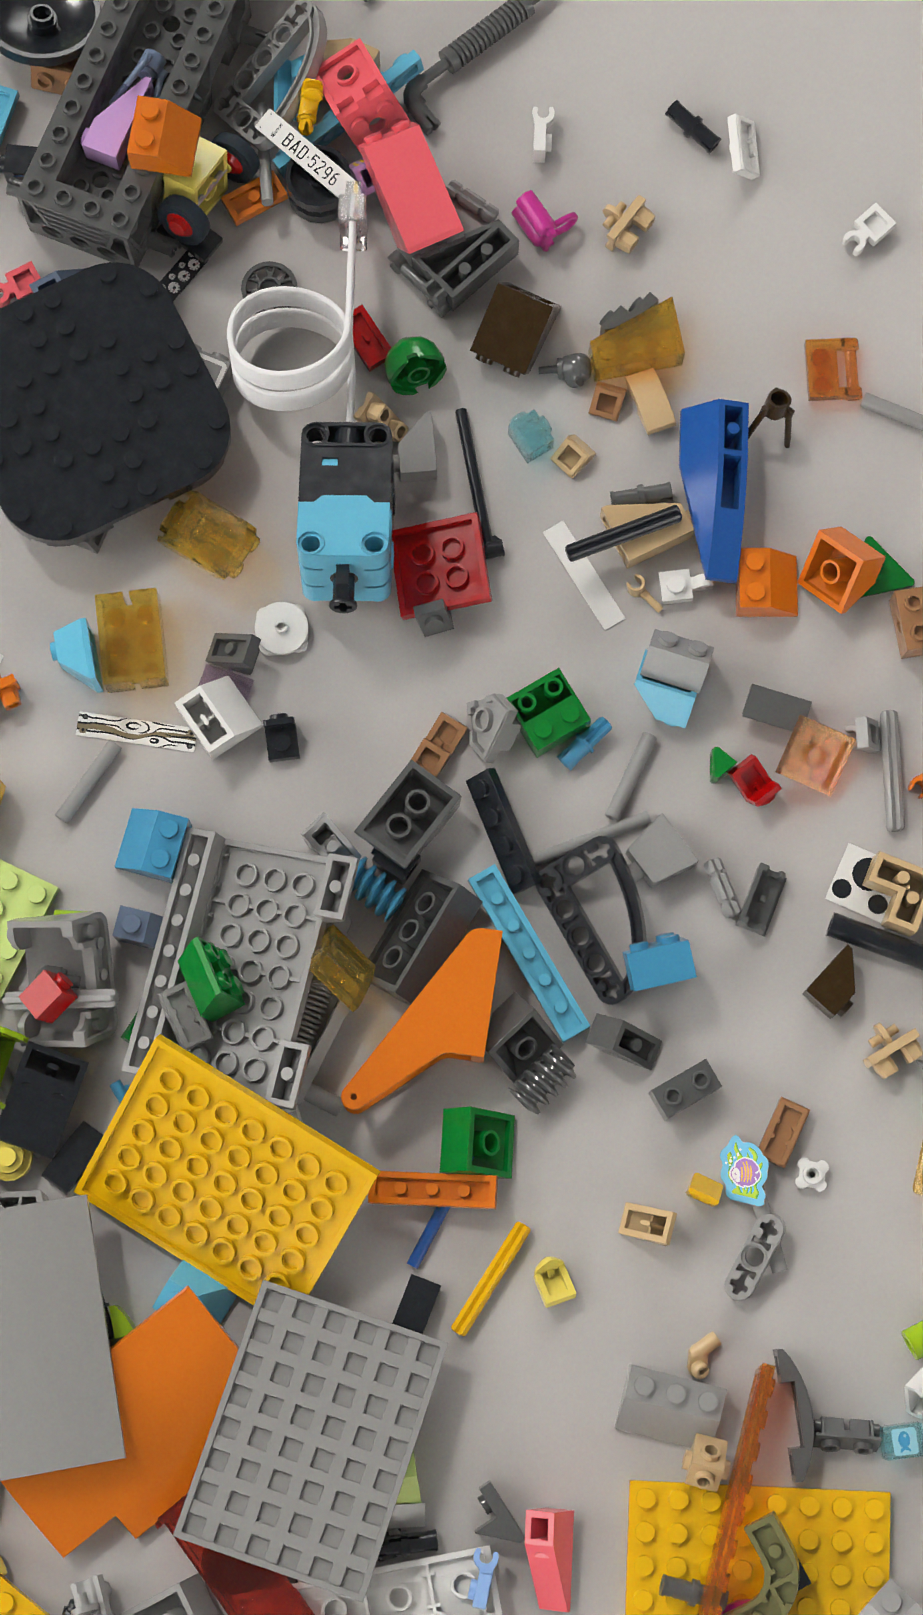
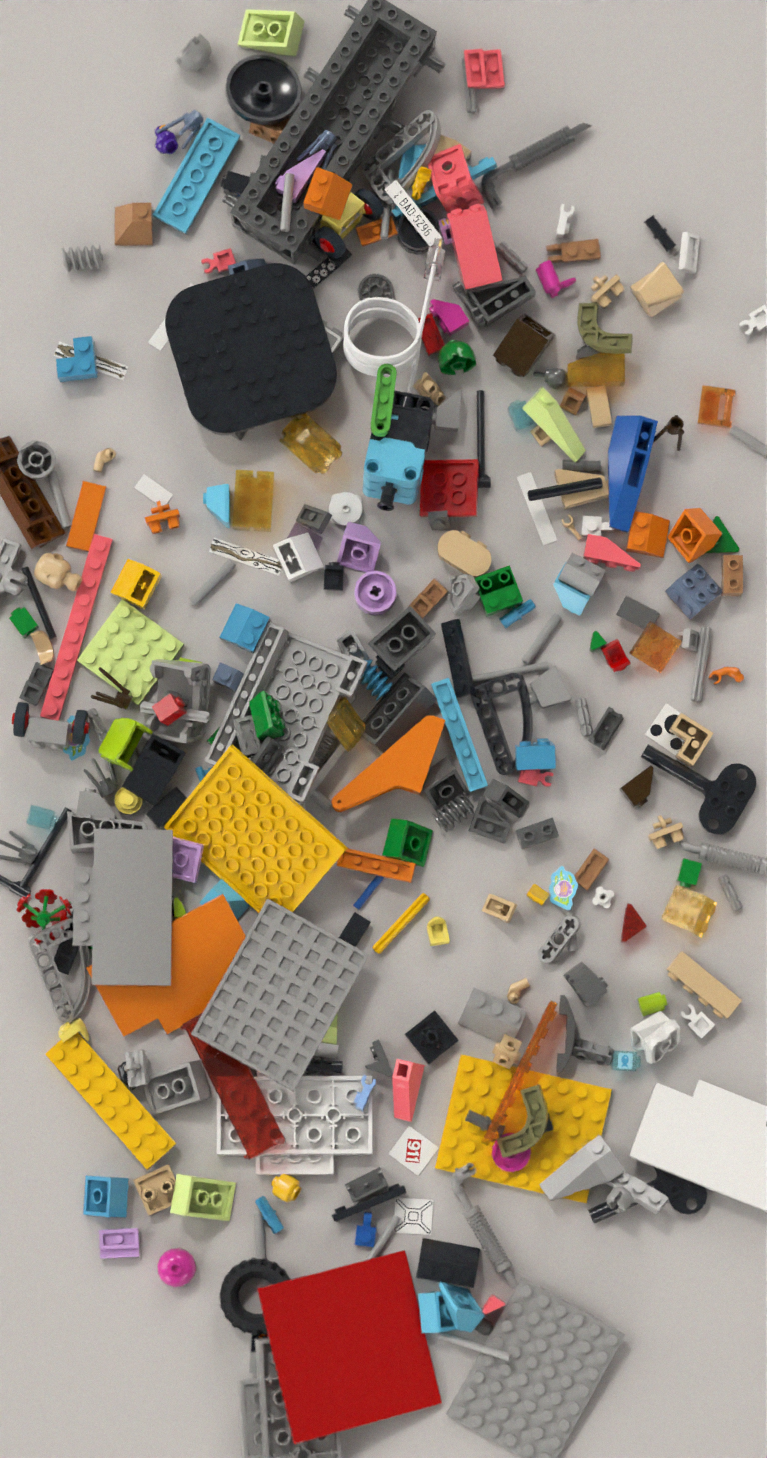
camera: 10 degrees right, 5 degrees up
none -> lavender plate [172,837,204,883]
none -> dark grey hinge [250,736,284,774]
none -> light grey piece [280,173,295,232]
none -> lavender slope [337,521,381,573]
none -> lavender wheel [354,571,396,616]
none -> bright green plate [370,364,397,437]
none -> black plate [405,1010,459,1065]
none -> dark pink slope [429,299,469,336]
none -> tan brick [437,530,491,578]
none -> dark grey wing [468,796,511,844]
none -> coral plate [518,769,553,787]
none -> yellowish green wedge [522,387,586,462]
none -> medium nougat hinge [546,239,601,263]
none -> dark grey wedge [563,962,608,1006]
none -> olive plate [577,303,633,354]
none -> coral slope [583,534,641,572]
none -> clear red slope [620,903,647,943]
none -> tan piece [630,262,684,317]
none -> sand blue bracket [665,564,722,620]

